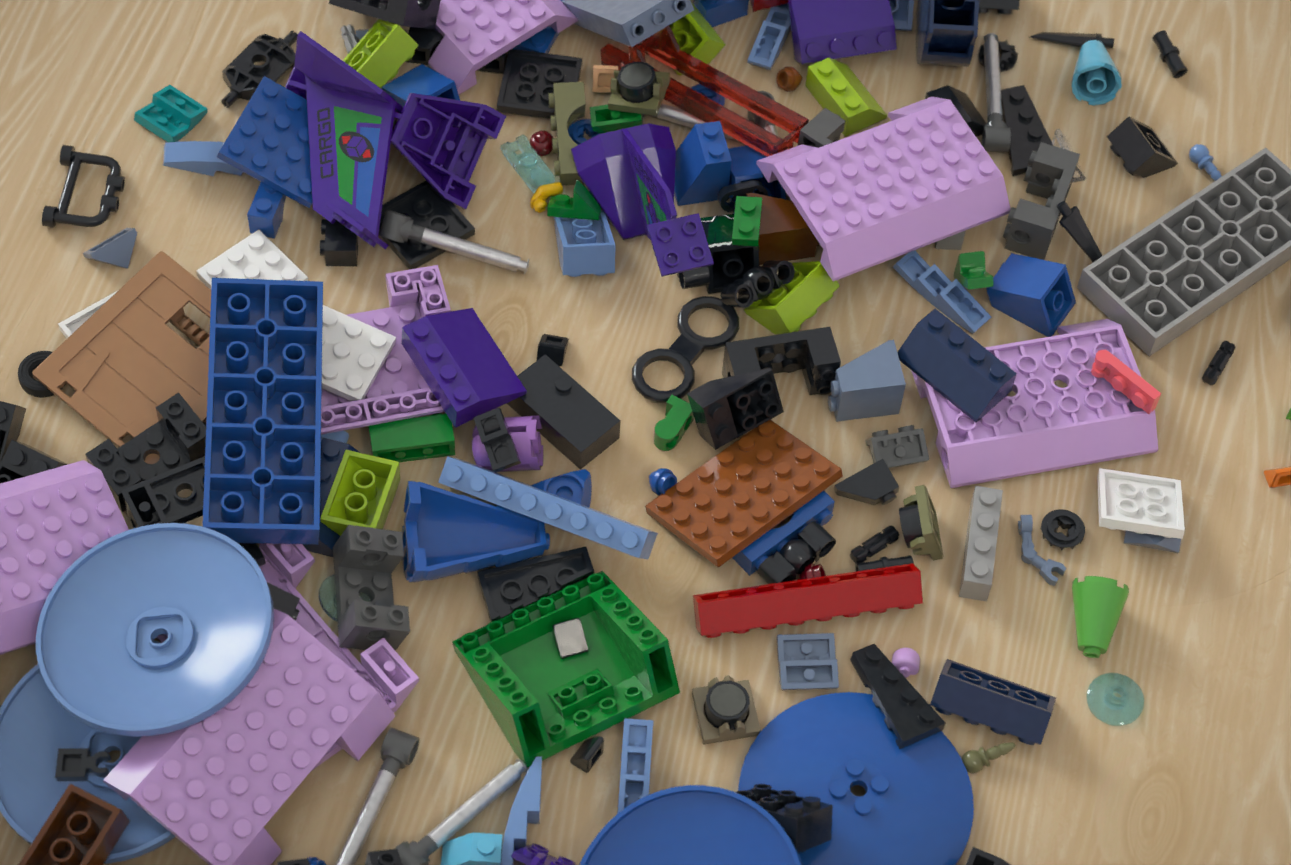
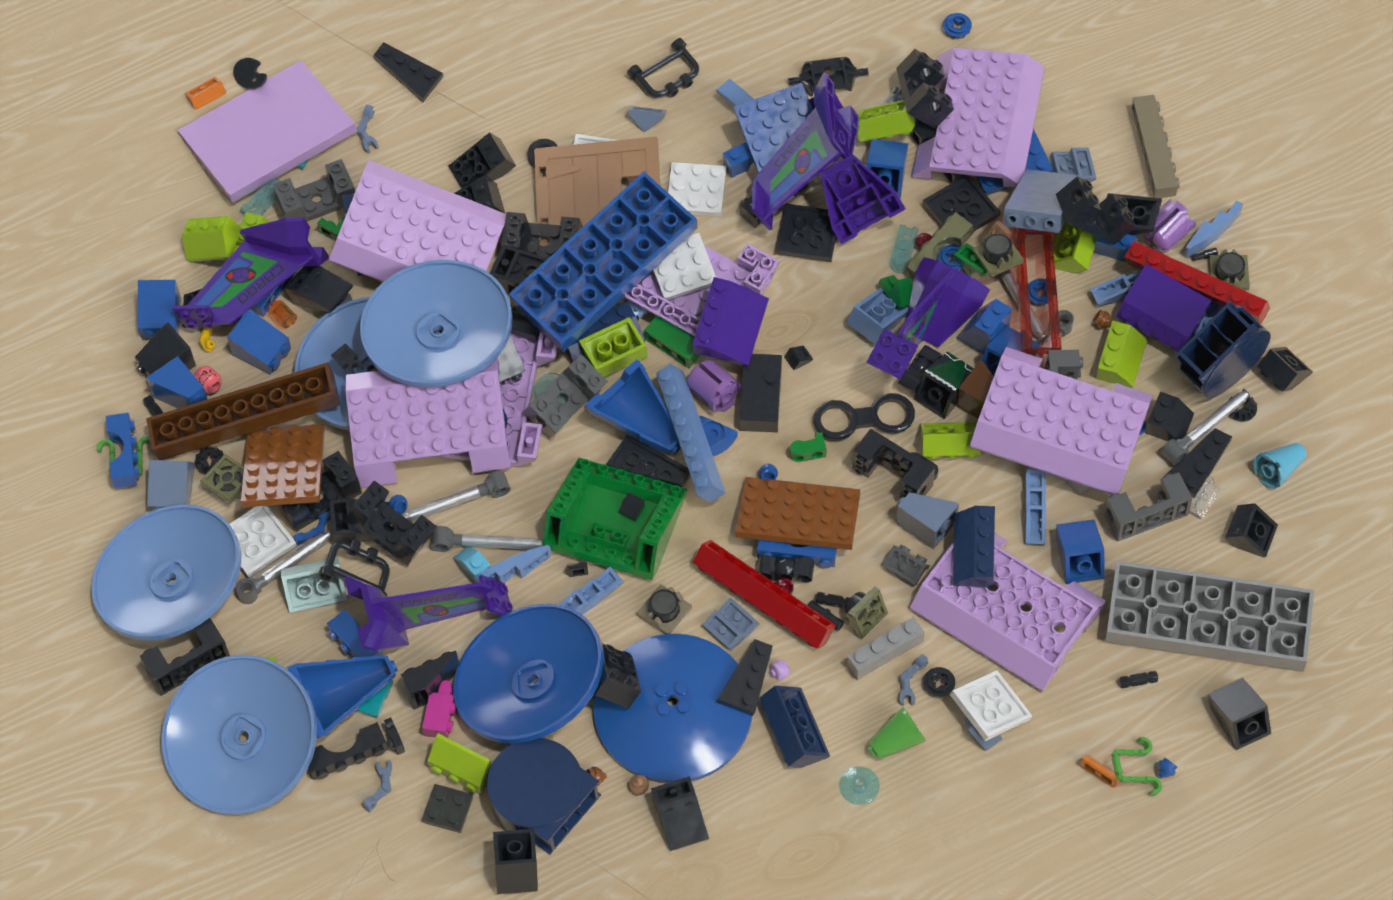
camera: 55 degrees right, 5 degrees up
teal slope [134,85,208,142] -> none
flat silver piece [379,210,529,274] -> none
black slope [473,408,521,473] -> none
yellow arm [530,182,563,213] -> none
black slope [687,368,784,450] -> none
black beam [717,180,768,212] -> none
black piece [721,260,795,308] -> none
green plate [732,196,762,246] -> none
black slope [834,459,899,505] -> none
green slope [954,251,994,290] -> none
olive bar [962,742,1015,773] -> none
black bar [1029,32,1114,48] -> none
black bar [1057,201,1102,262] -> none
coral plate [1091,350,1161,414] -> none
black pin [1152,30,1188,78] -> none
medium blue bar [1189,144,1222,181] -> none

